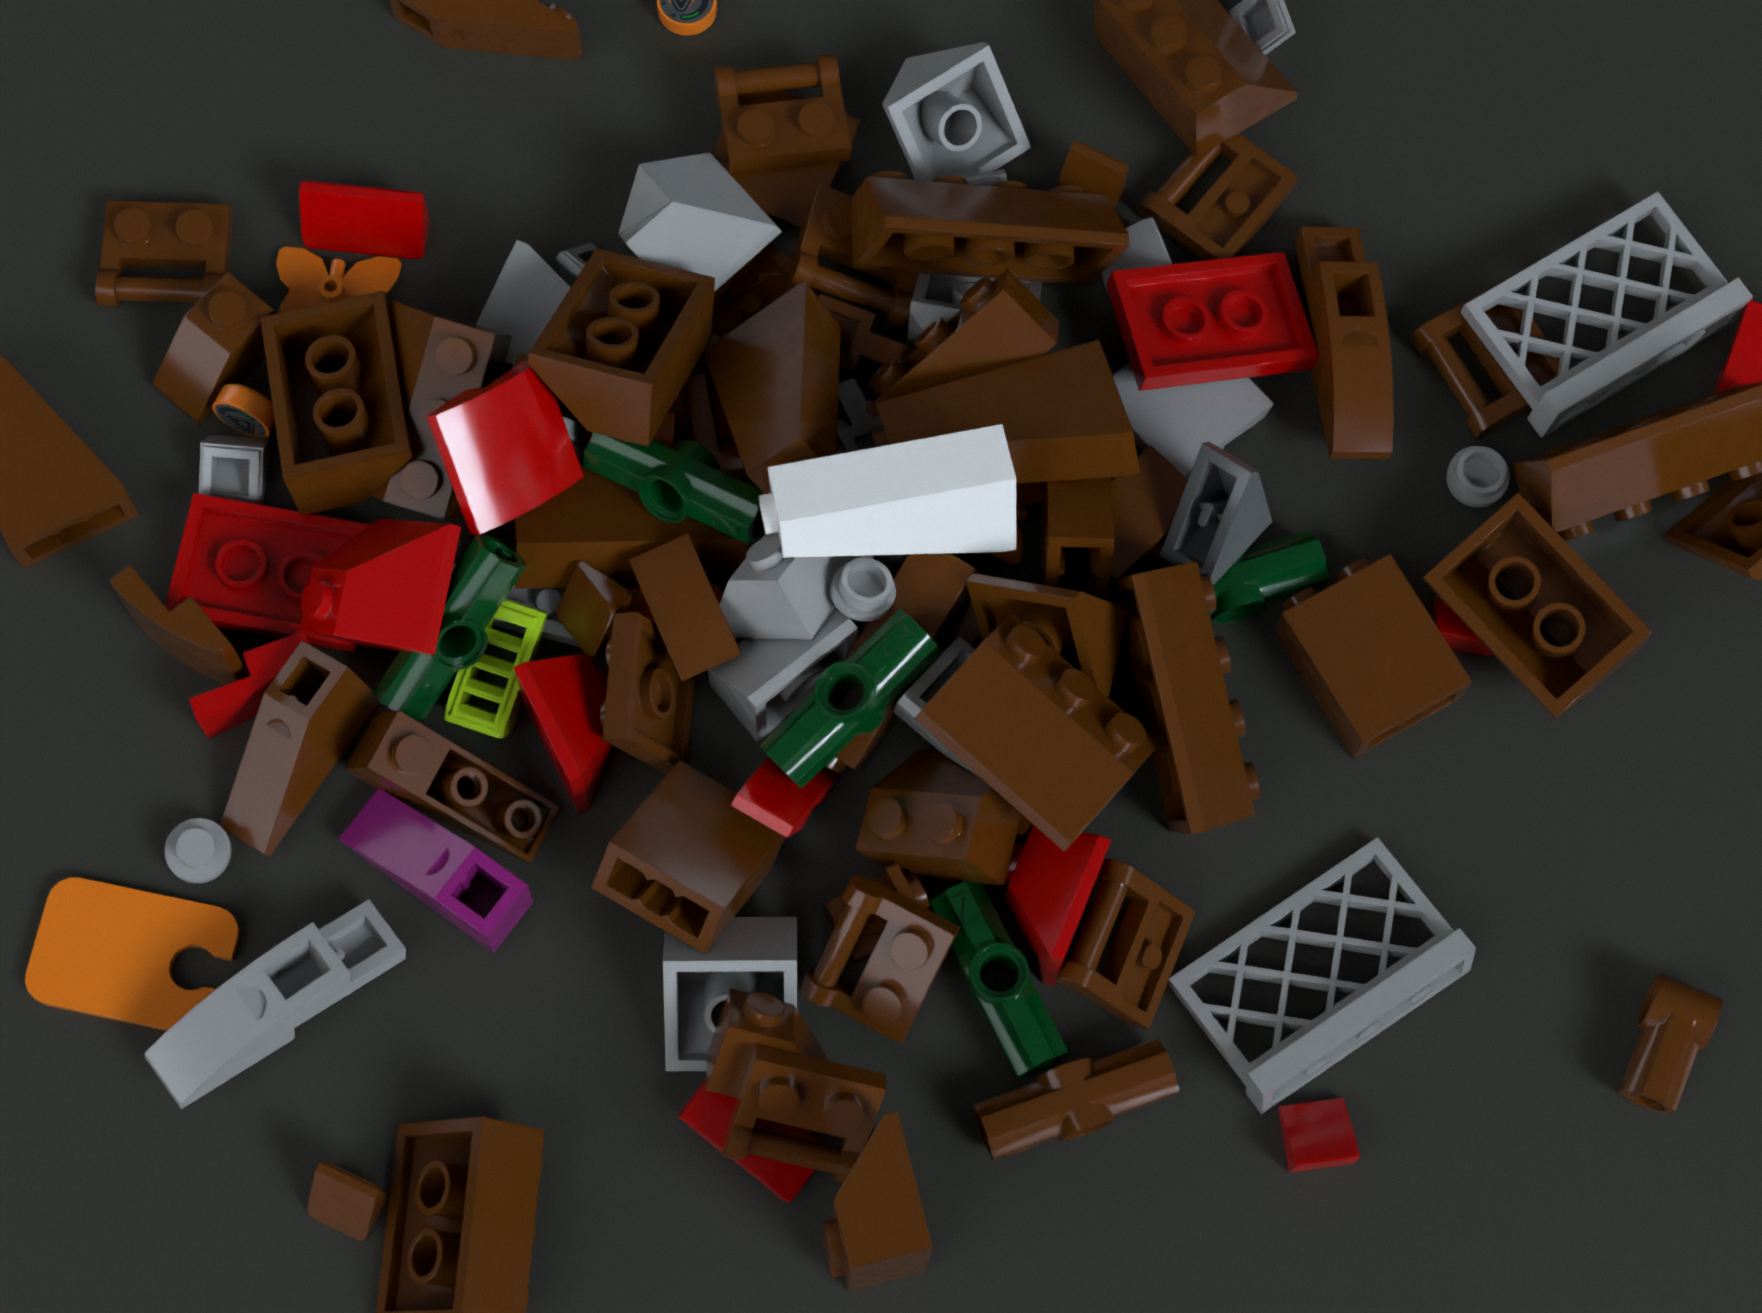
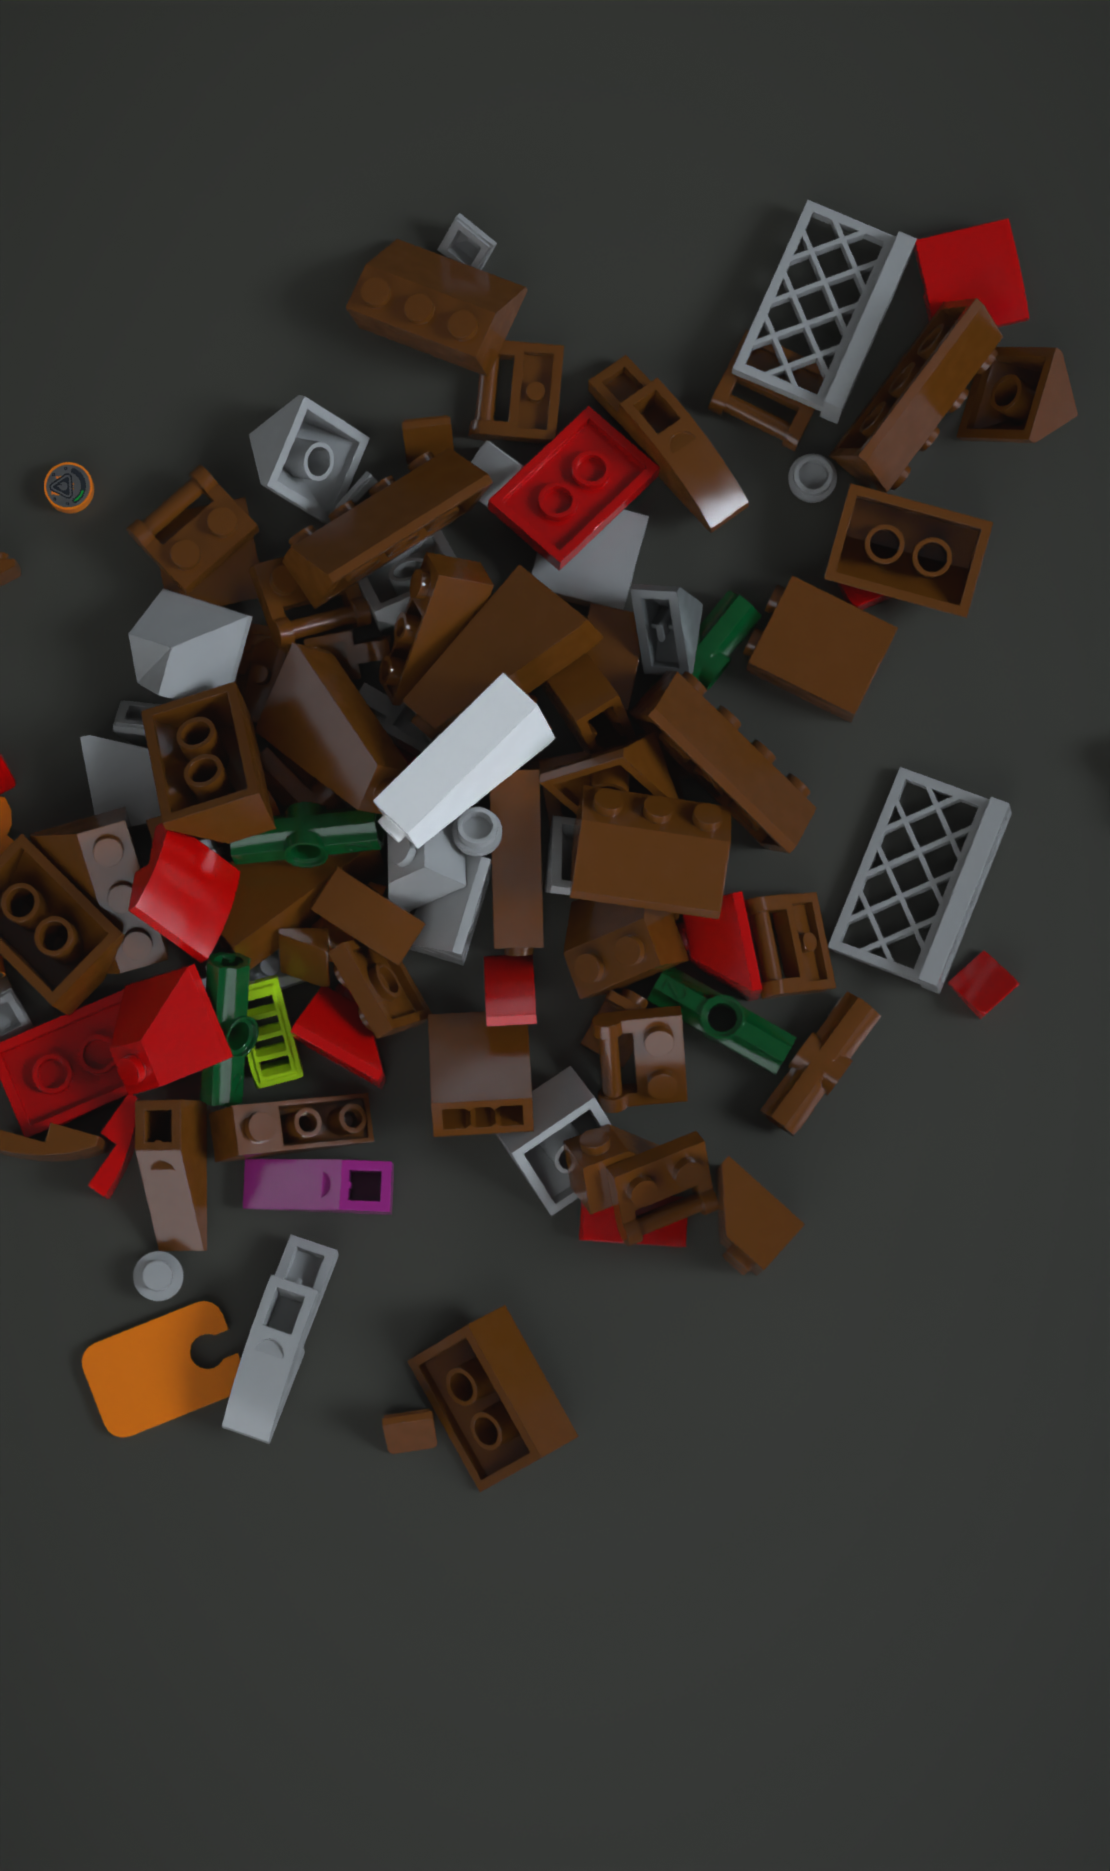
camera: 30 degrees left, 10 degrees up
dark green piece [760,608,942,789] -> none

